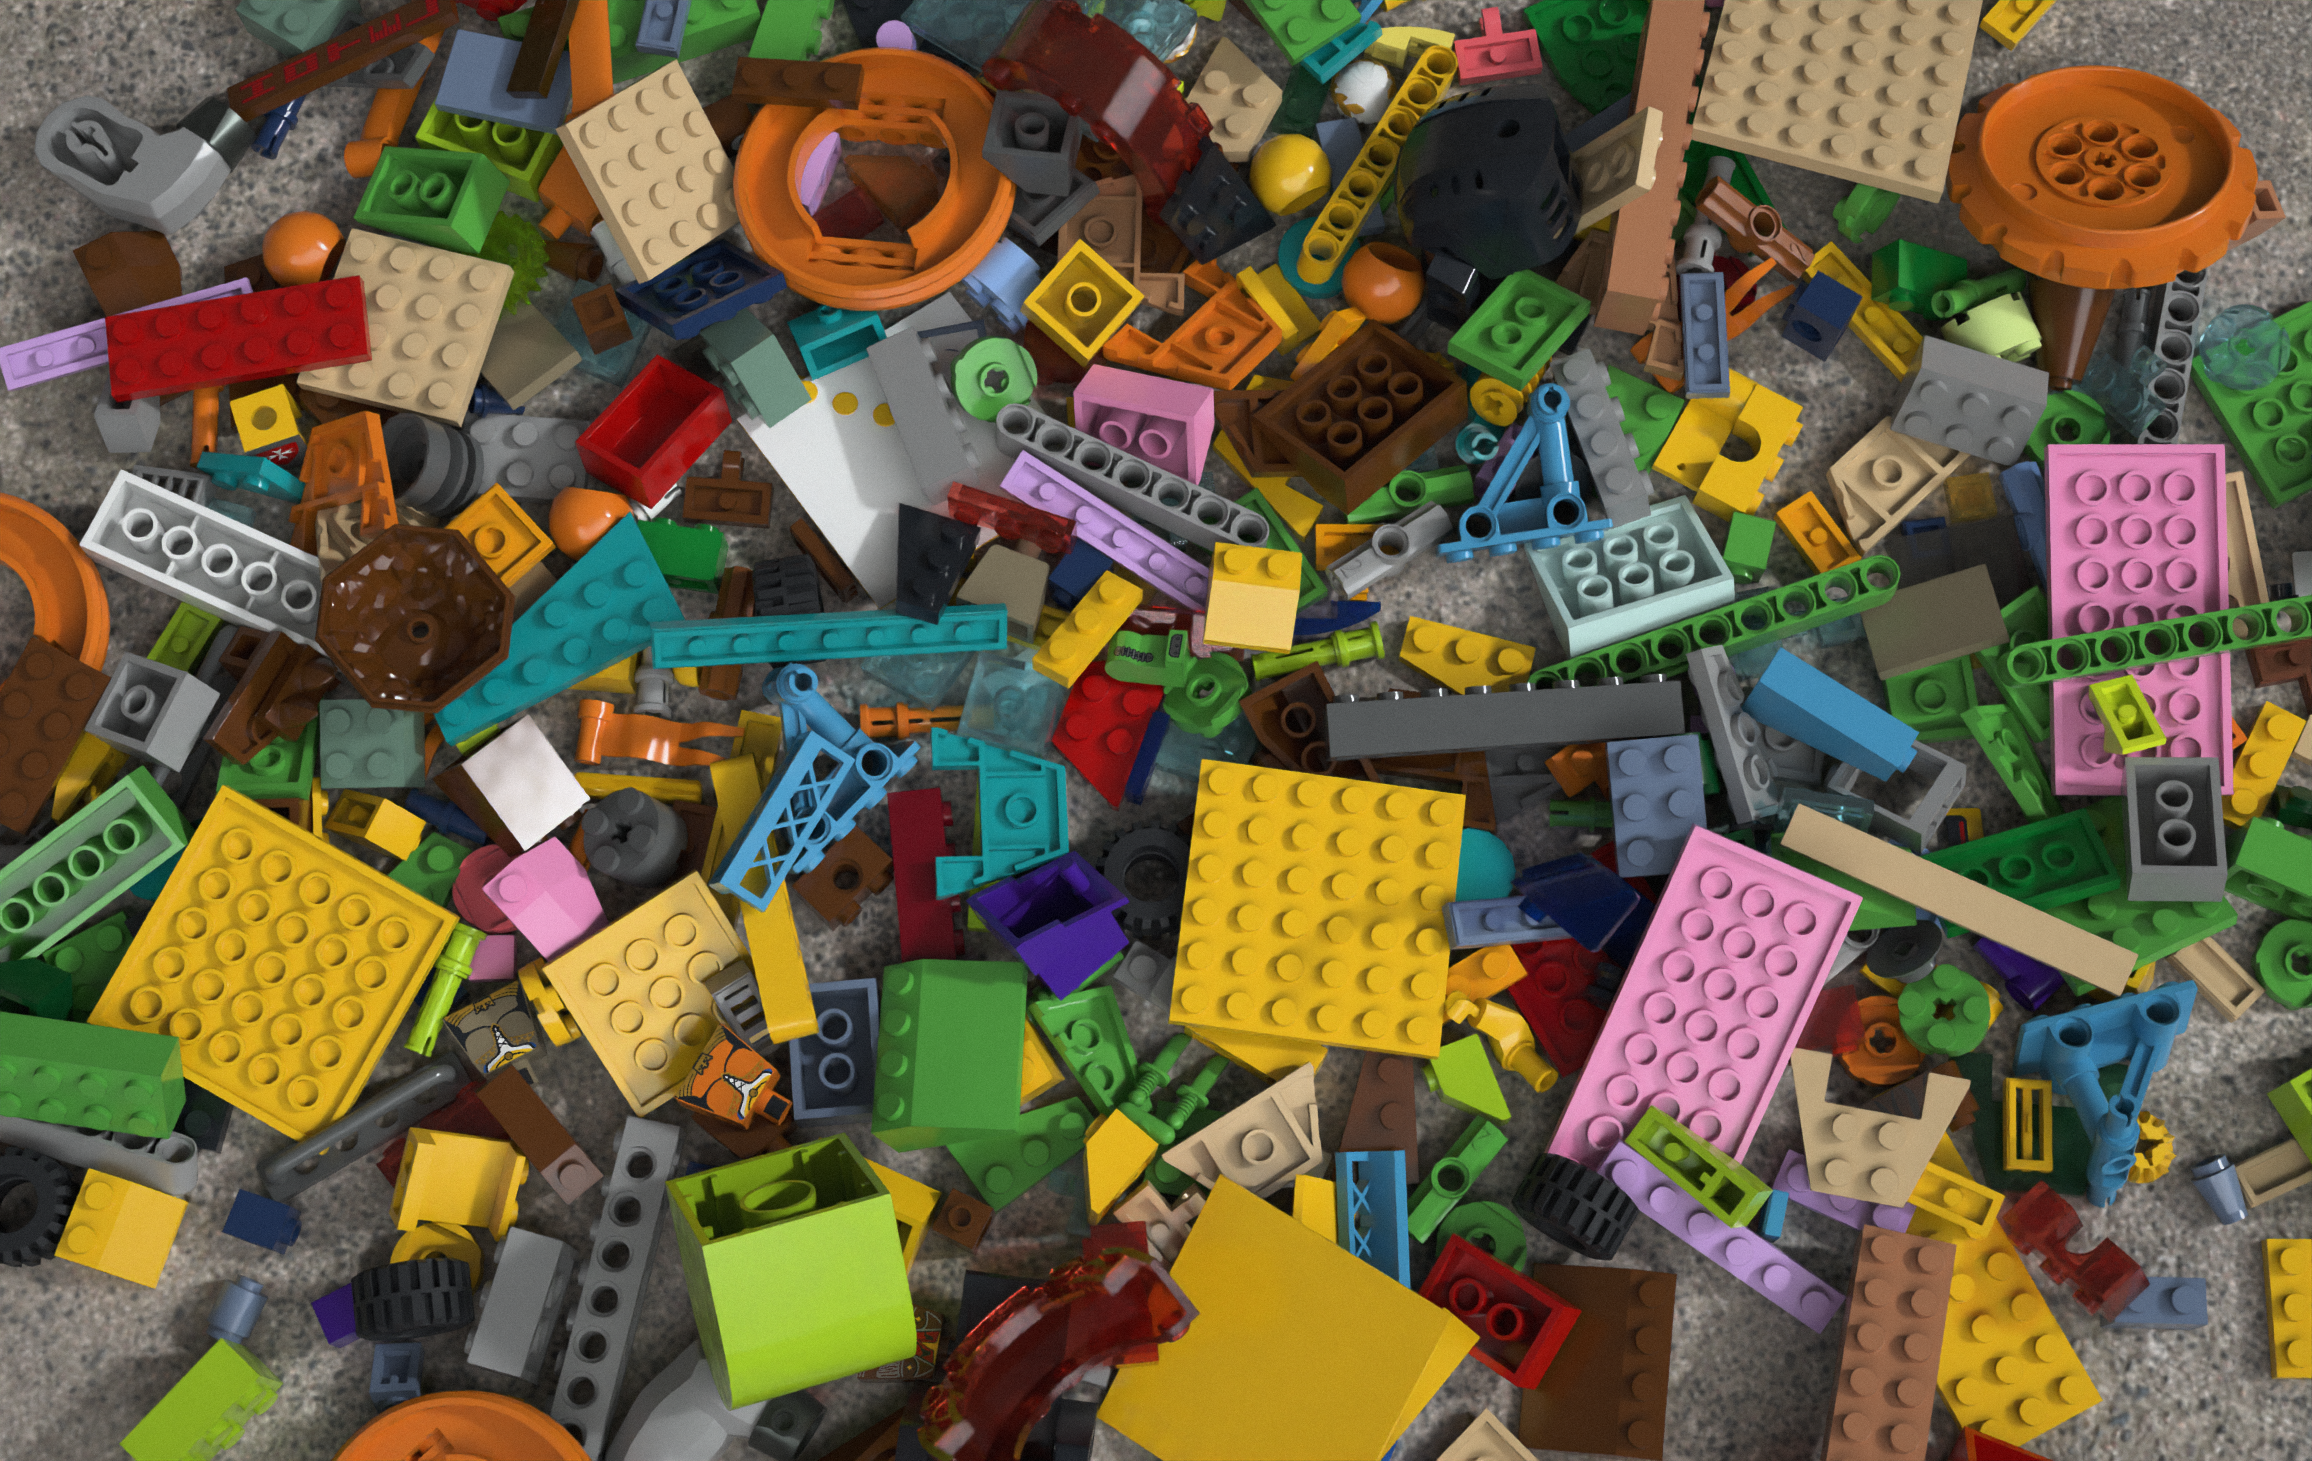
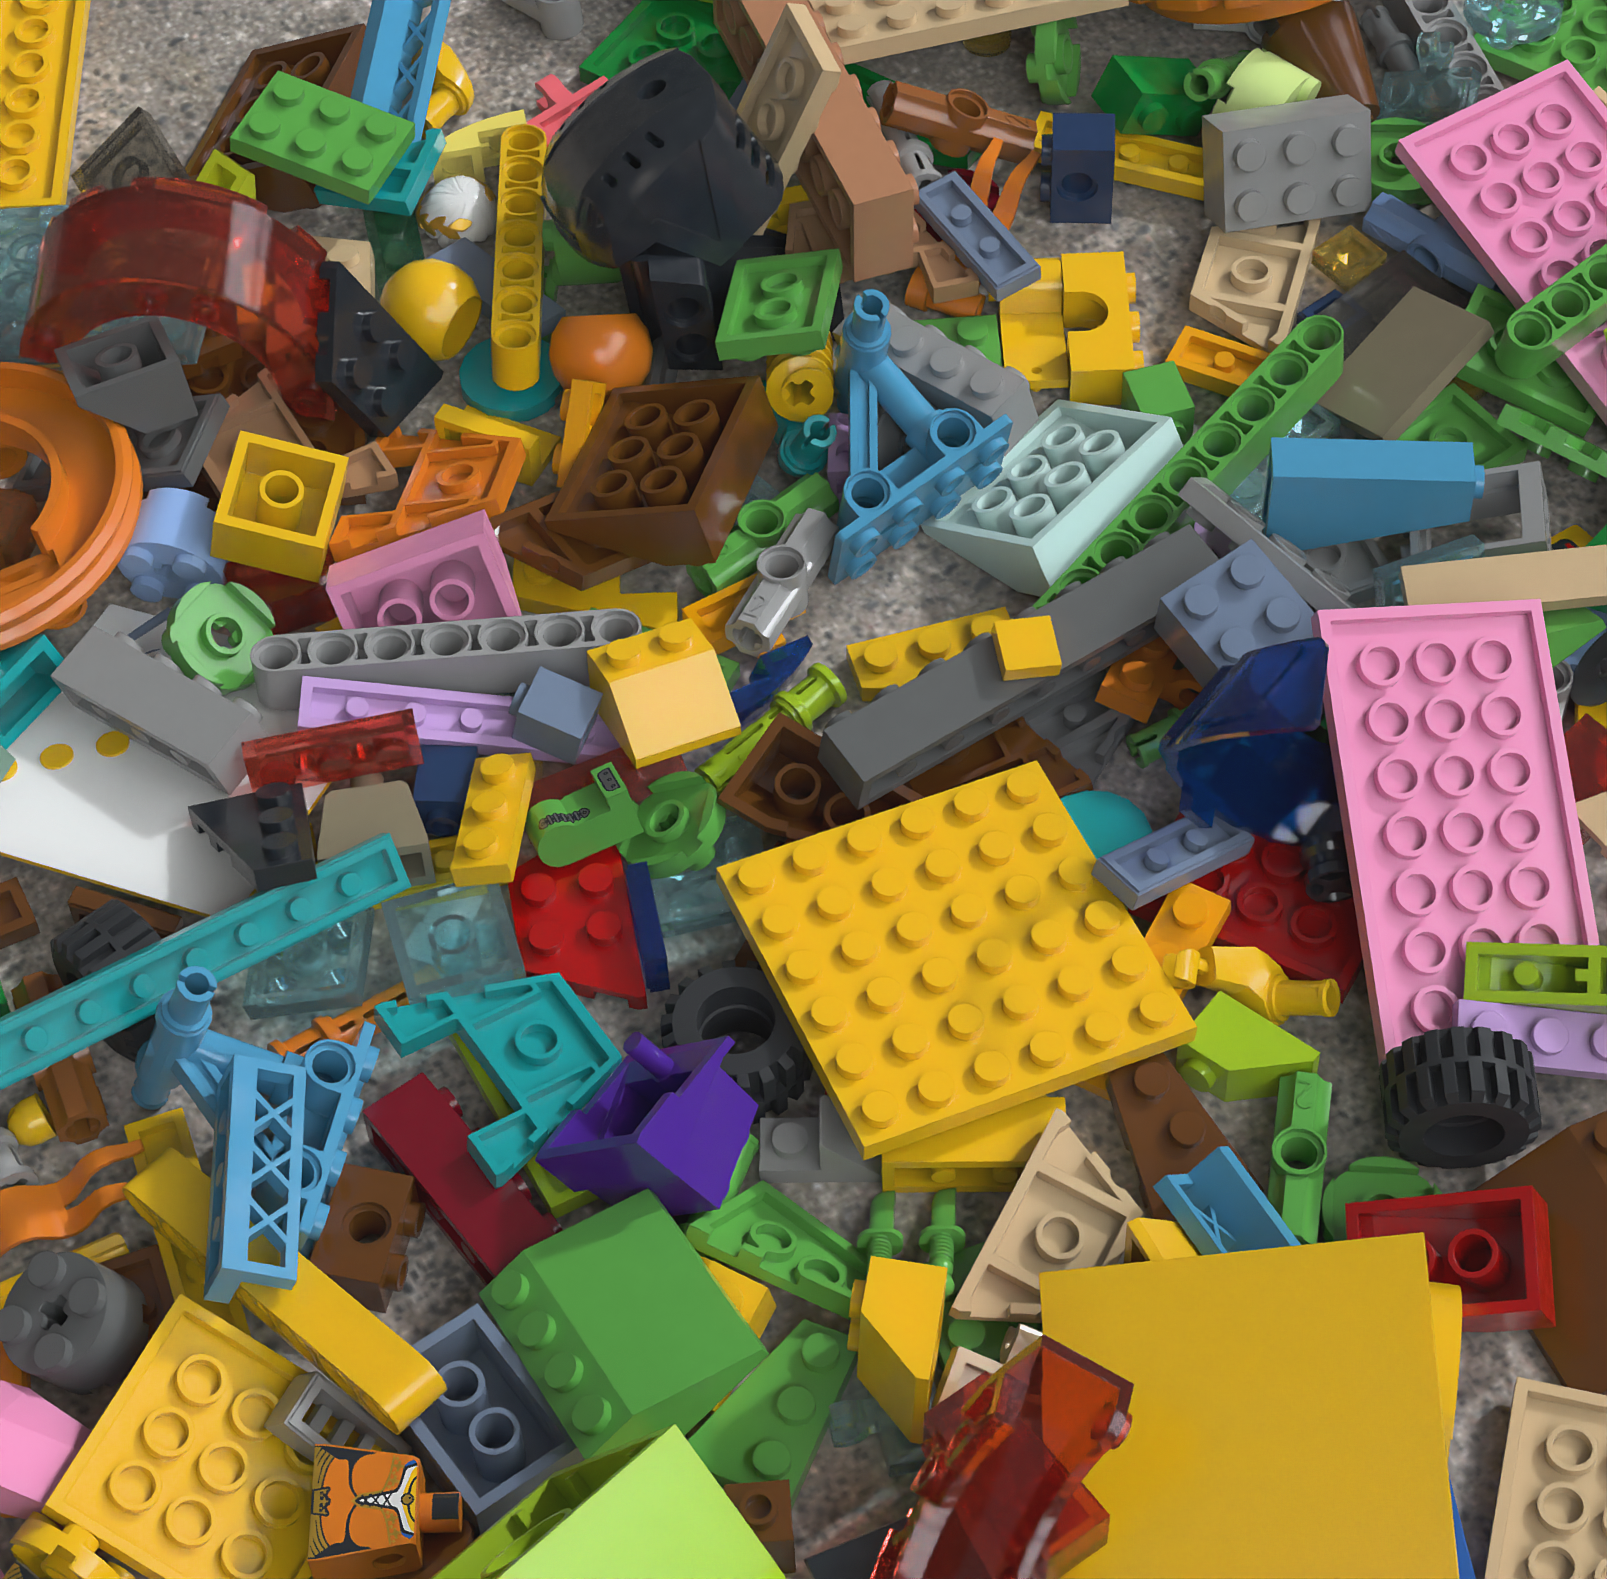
camera: 30 degrees left, 20 degrees down
none -> sand blue brick [508,666,603,765]
none -> yellow tile [991,615,1062,681]

